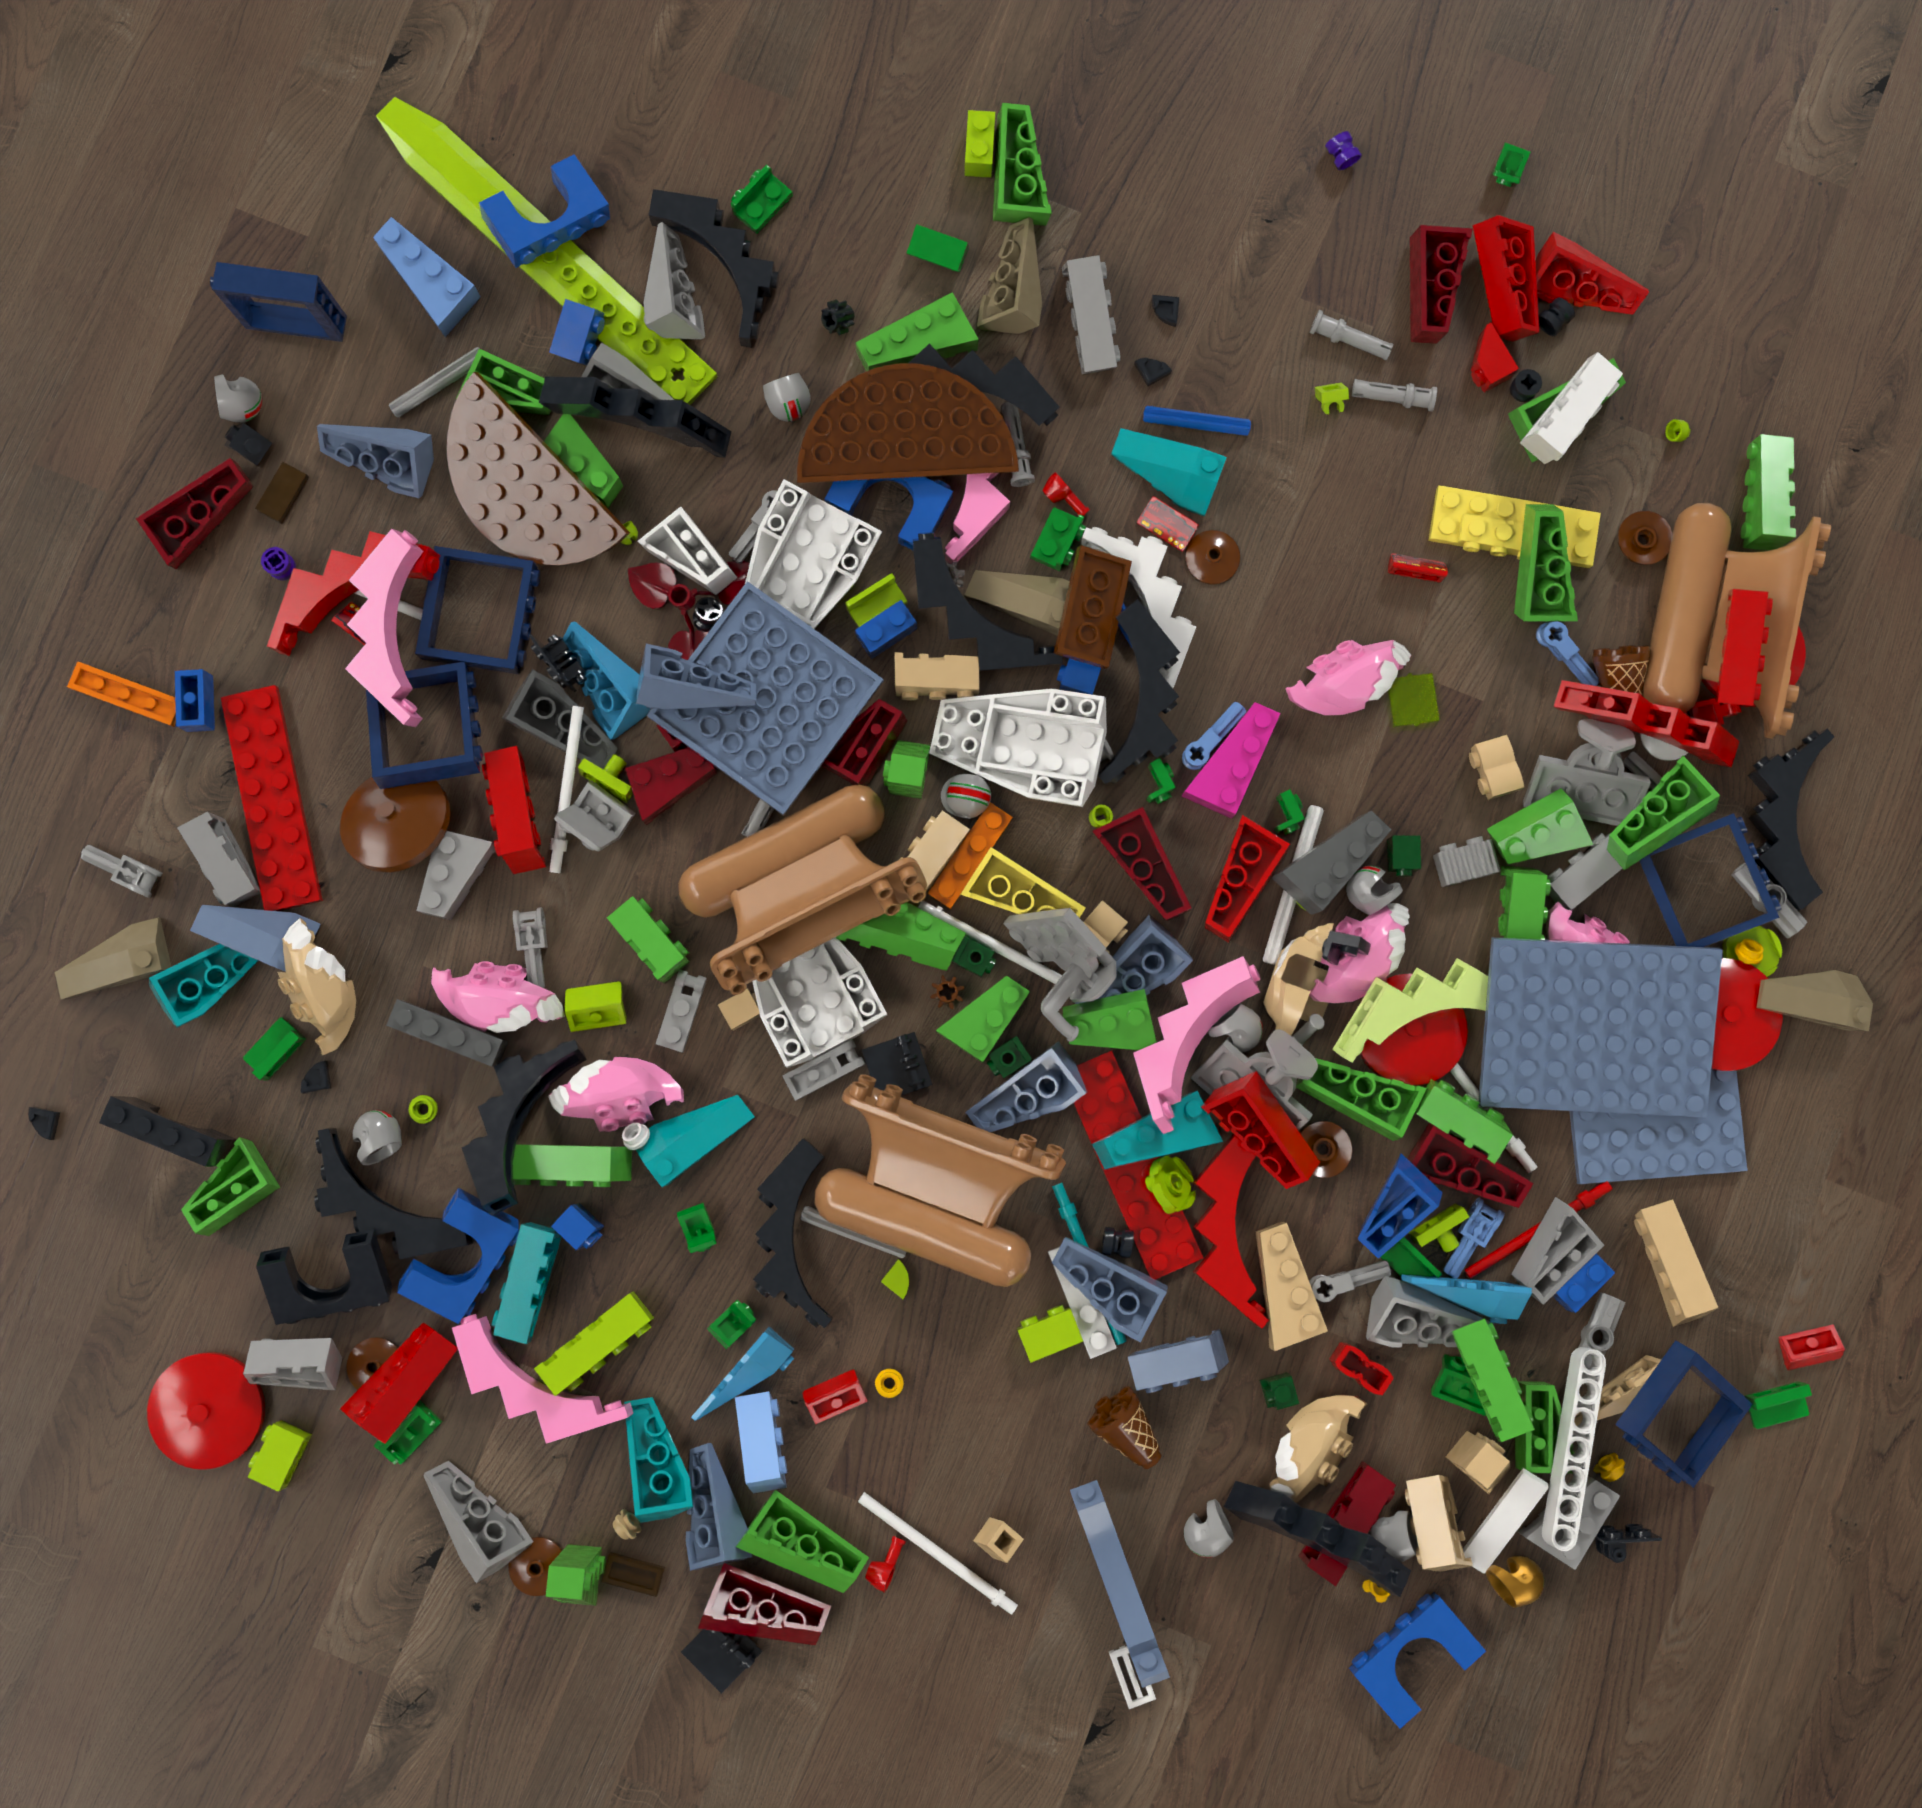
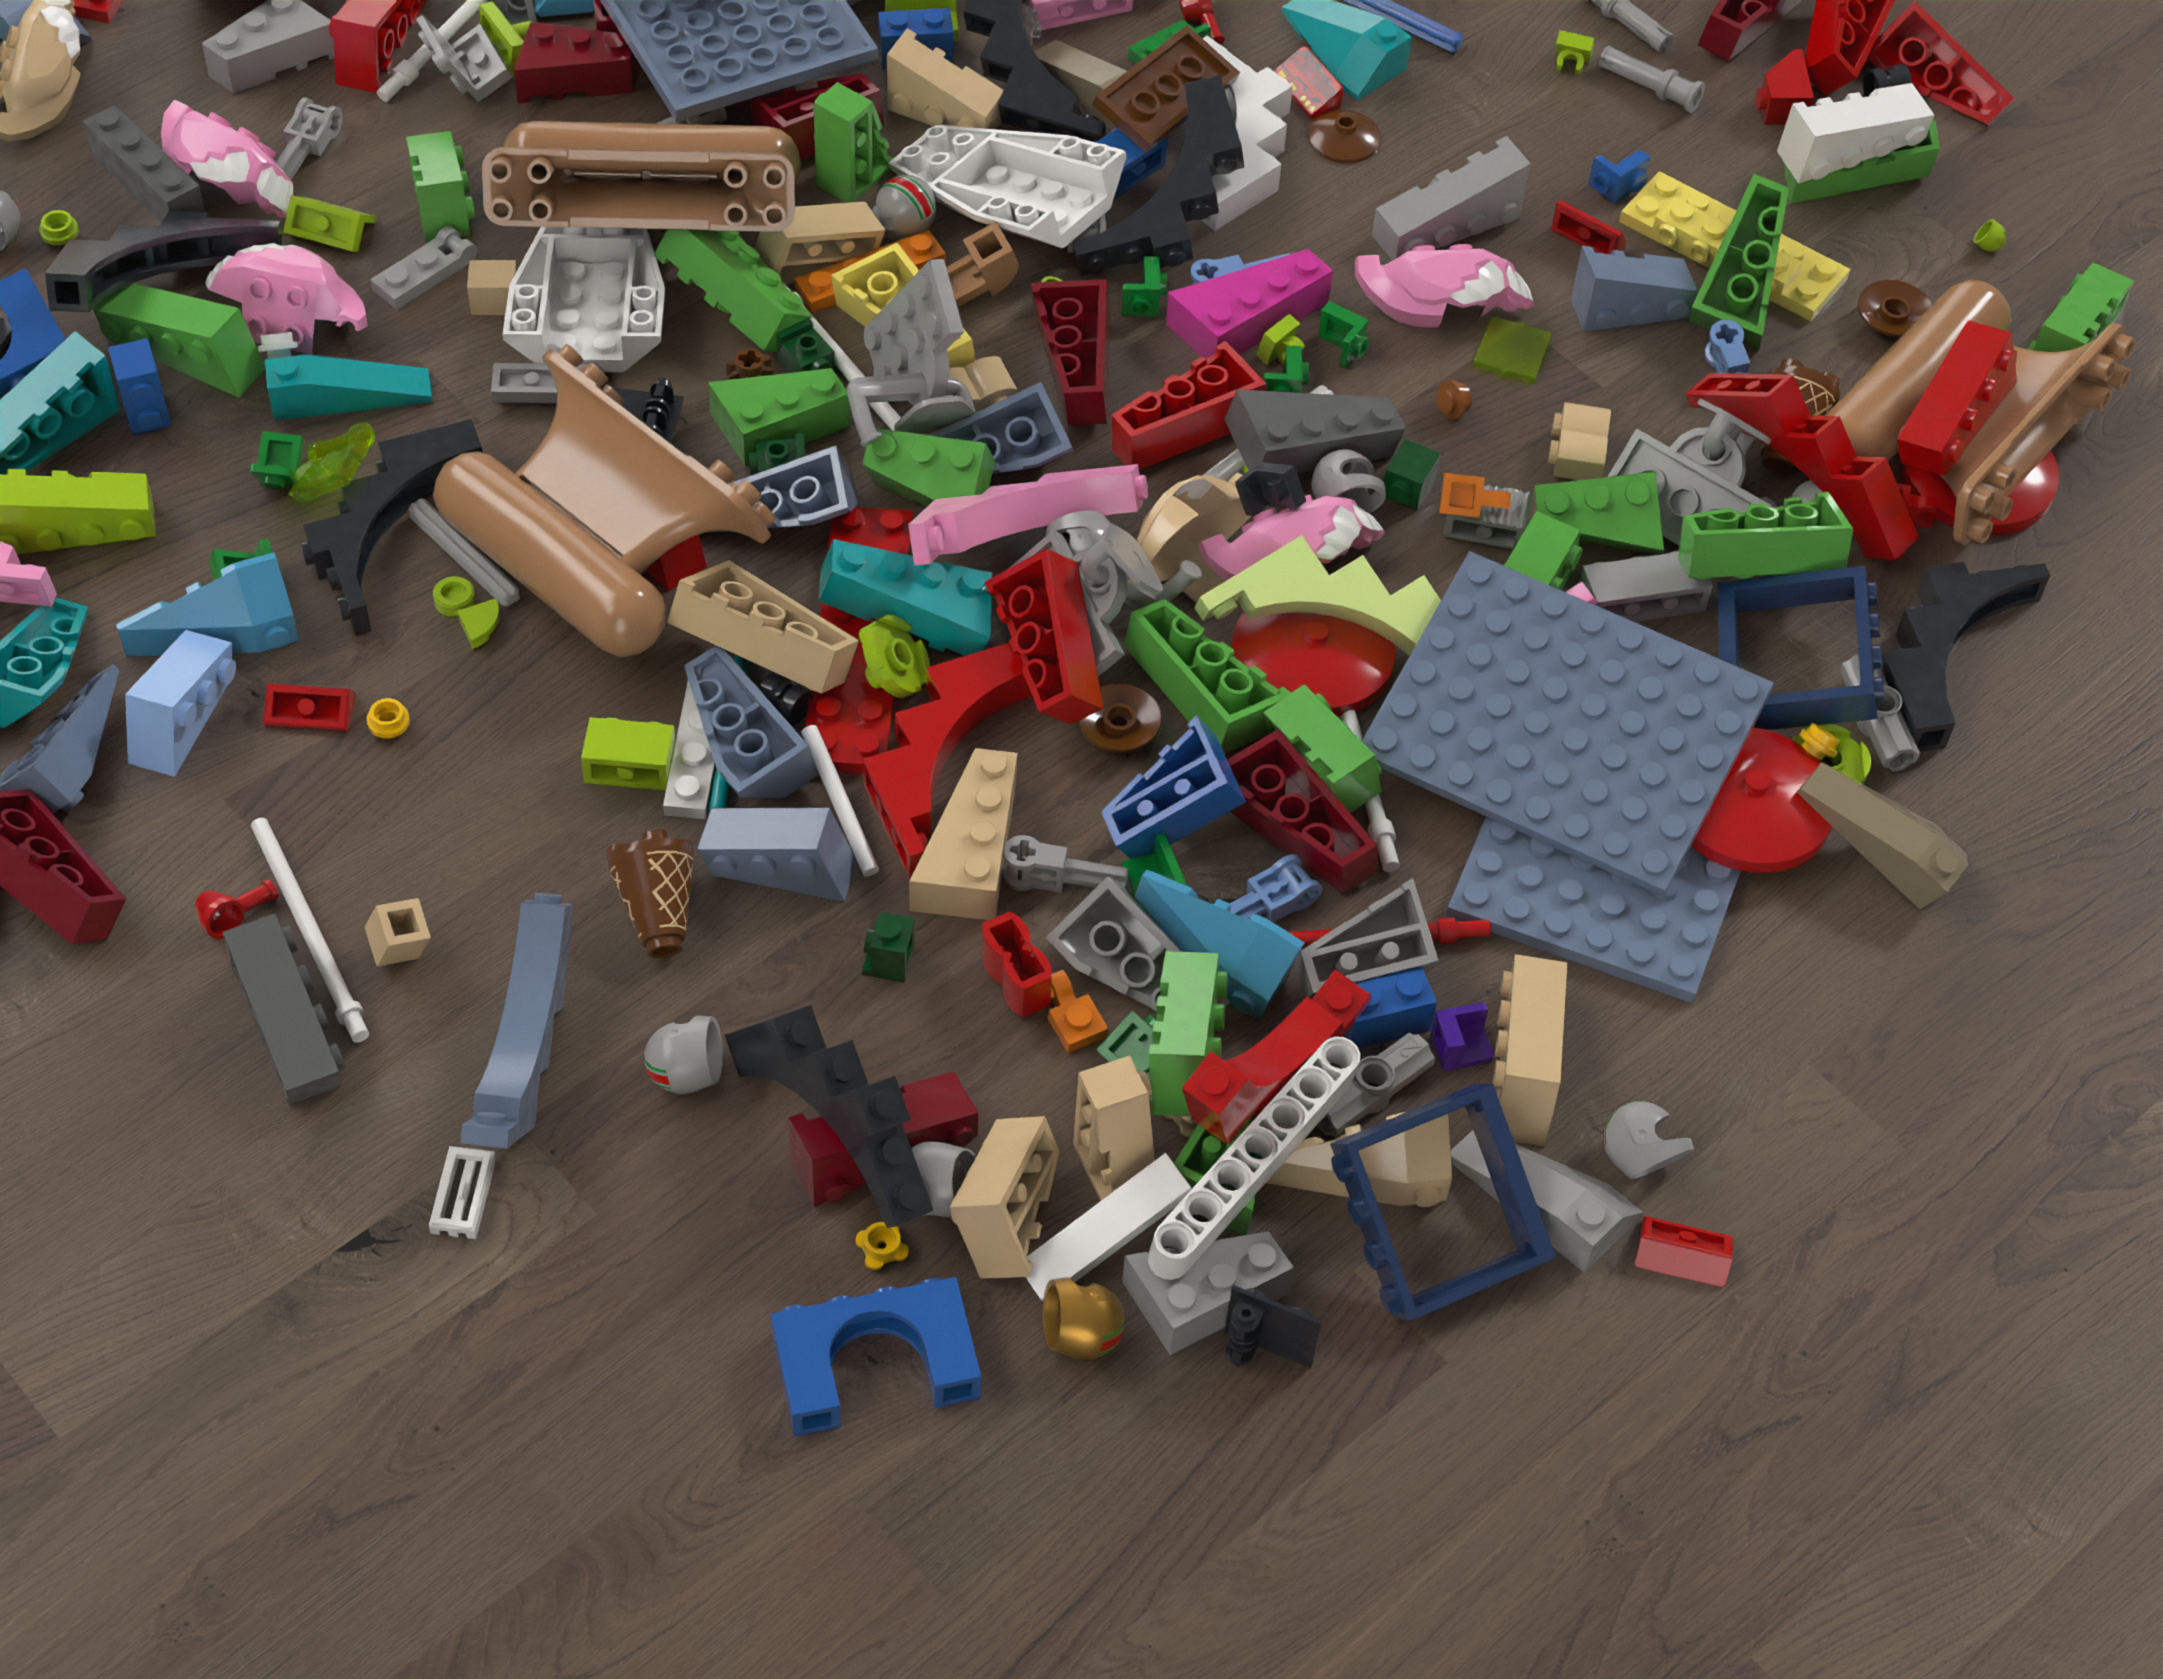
camera: 30 degrees right, 30 degrees down
bright green wedge [736,1490,869,1593] -> none
tan animal [1270,1395,1367,1503] -> none
lime tile [1408,1203,1469,1252] -> none
yellow plate [1594,1453,1625,1482] -> none
green panel [1745,1381,1812,1429] -> none
none -> dark grey wedge [223,914,345,1105]
none -> clear neon green plate [288,422,375,504]
none -> lime tile [433,576,475,617]
none -> tan wedge [667,560,859,693]
none -> white bar [801,725,879,877]
none -> medium nougat brick [946,222,1019,308]
none -> orange plate [1048,970,1108,1053]
none -> red arch [1182,969,1372,1145]
none -> lime tile [1256,314,1305,366]
none -> green bracket [1318,301,1370,368]
none -> light grey wedge [1372,136,1531,261]
none -> dark purple panel [1430,1002,1494,1071]
none -> dark orange plate [1436,380,1472,419]
none -> orange plate [1439,473,1511,518]
none -> light grey wedge [1451,1130,1643,1273]
none -> sand blue wedge [1570,246,1698,332]
none -> blue bracket [1589,149,1651,204]
none -> light grey helmet [1603,1101,1694,1180]

